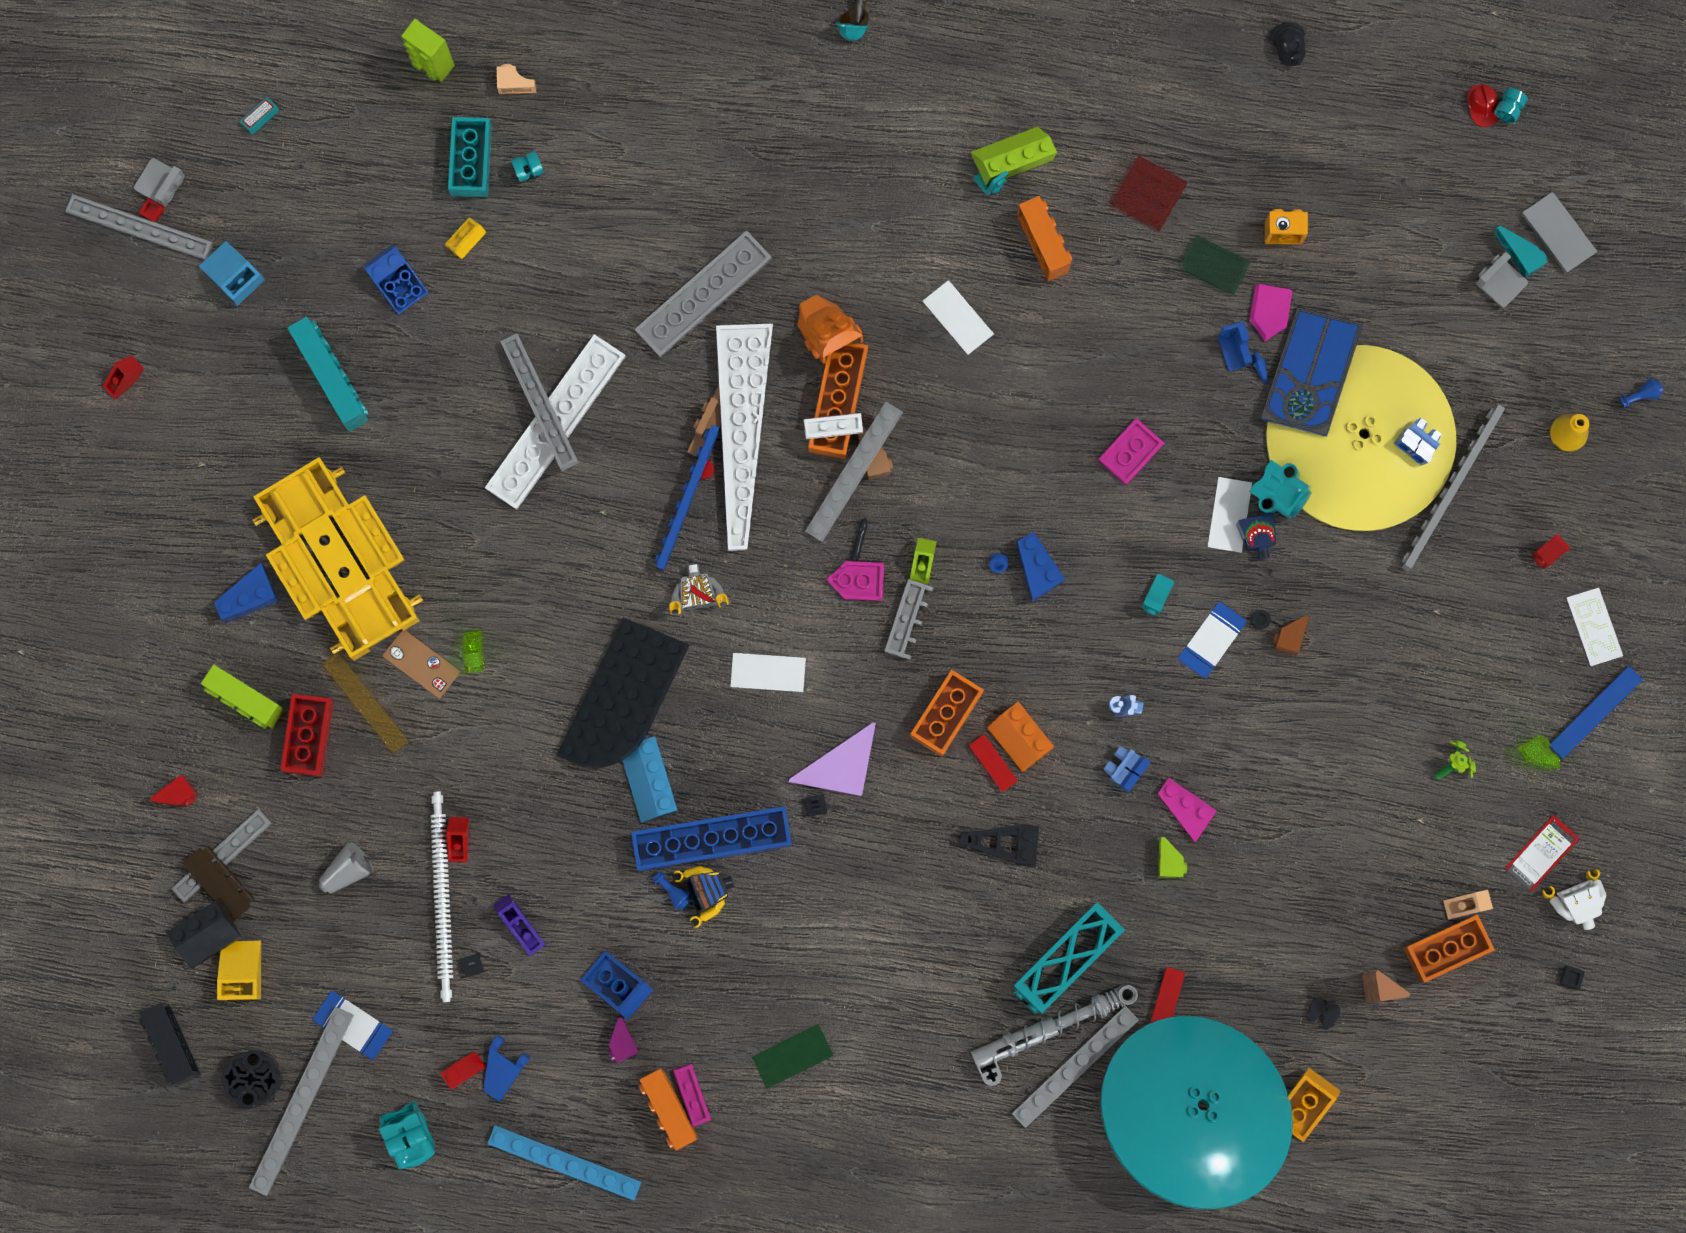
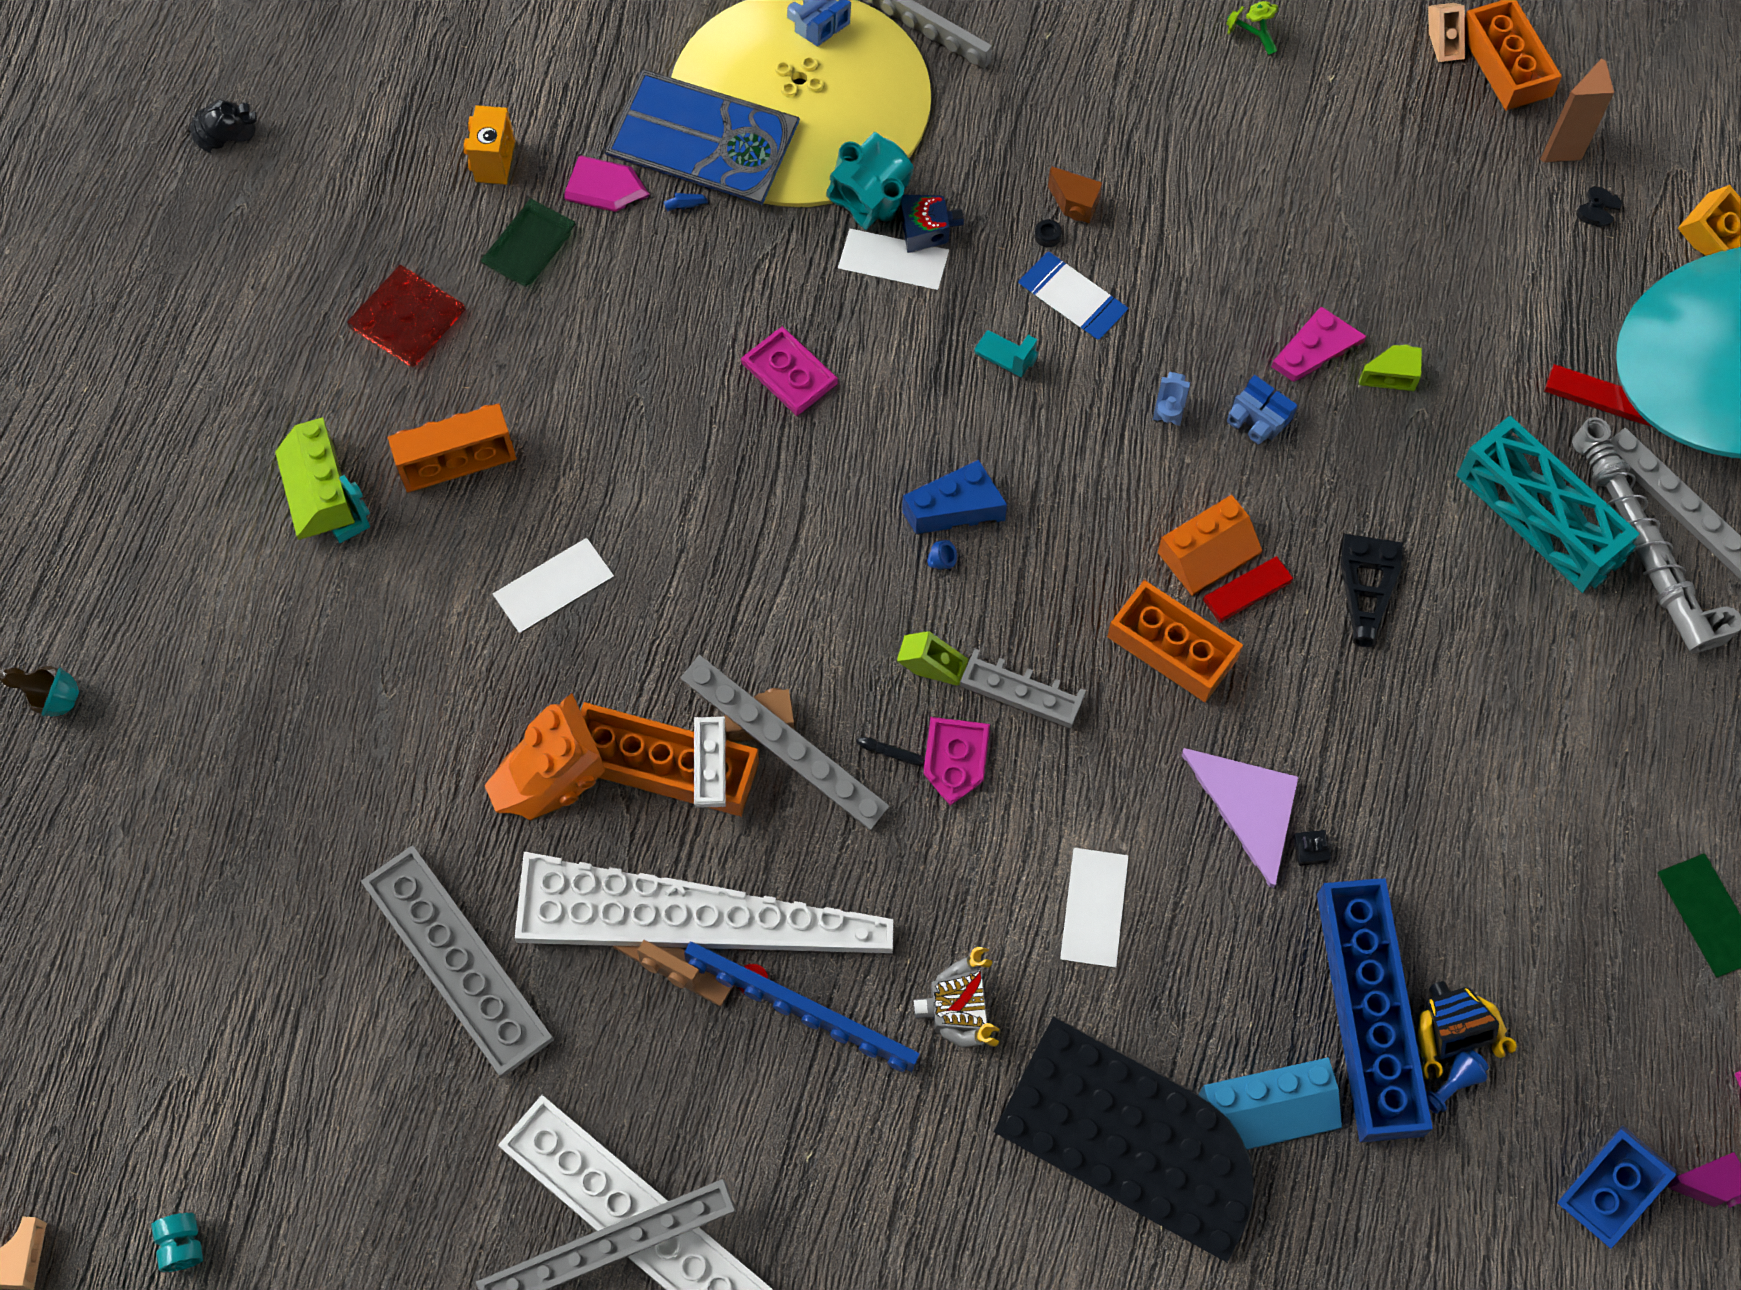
camera: 85 degrees left, 15 degrees down
blue panel [1218,321,1253,372] -> none

